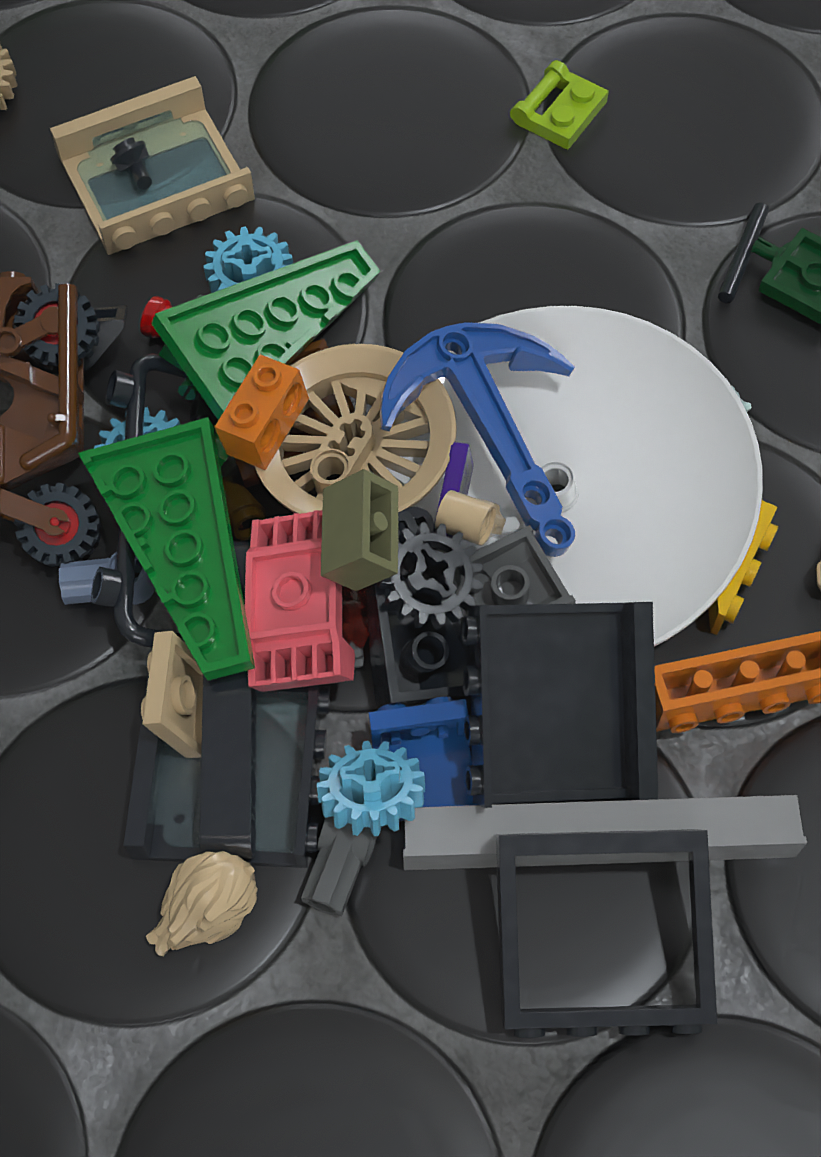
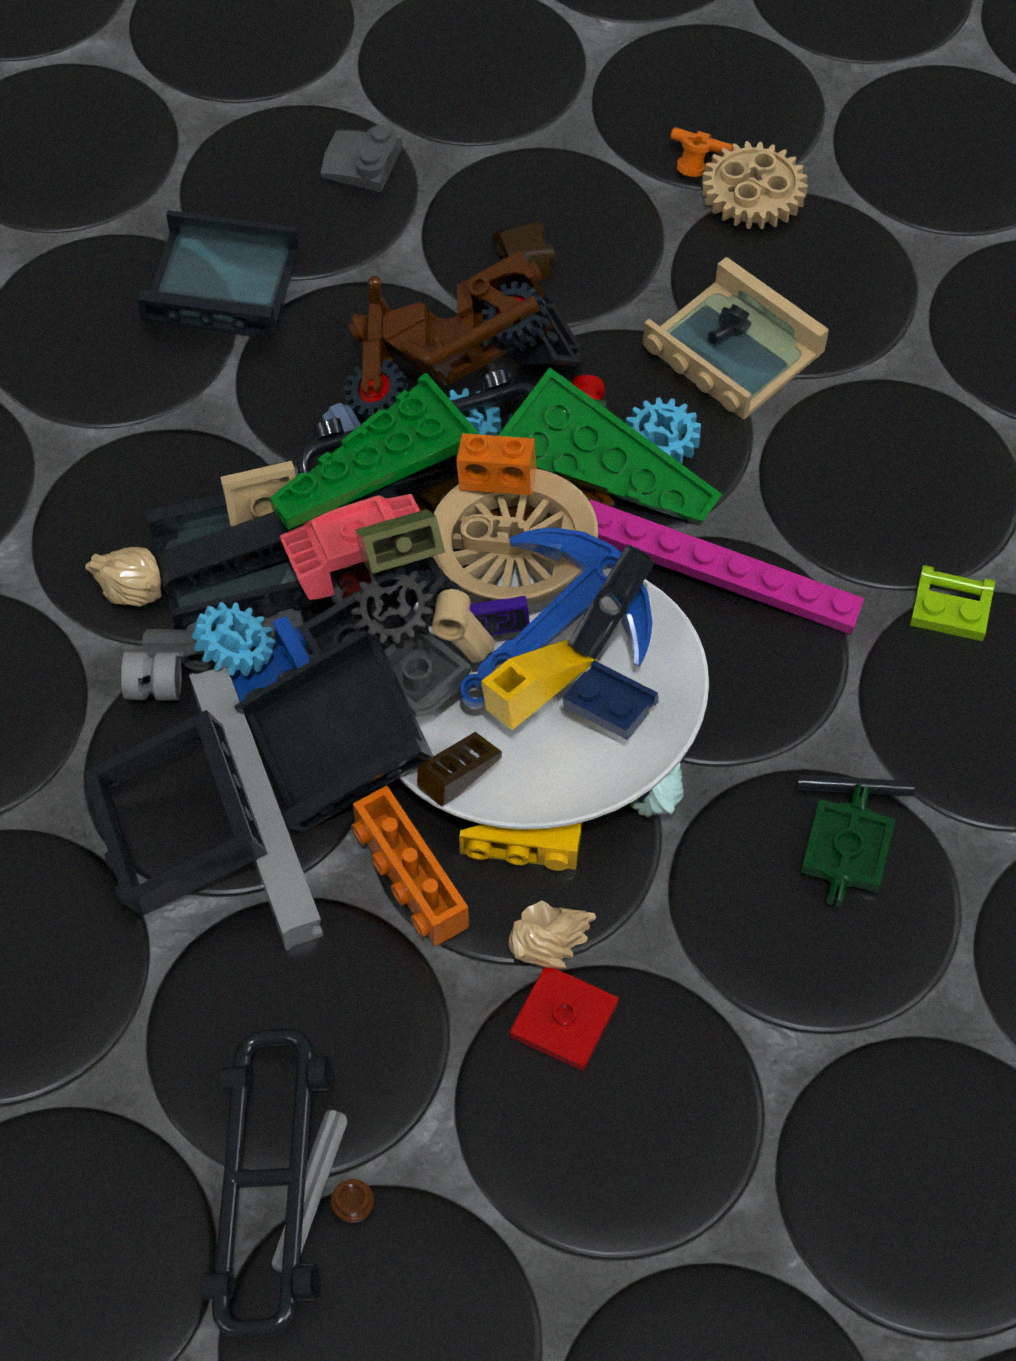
camera: 70 degrees right, 5 degrees down
none -> light grey wheel [121,651,182,701]
none -> dark brown slope [417,732,502,806]
none -> yellow slope [481,639,595,730]
none -> dark blue plate [562,660,659,740]
none -> black piece [568,544,656,659]
none -> dark pink plate [590,499,865,635]

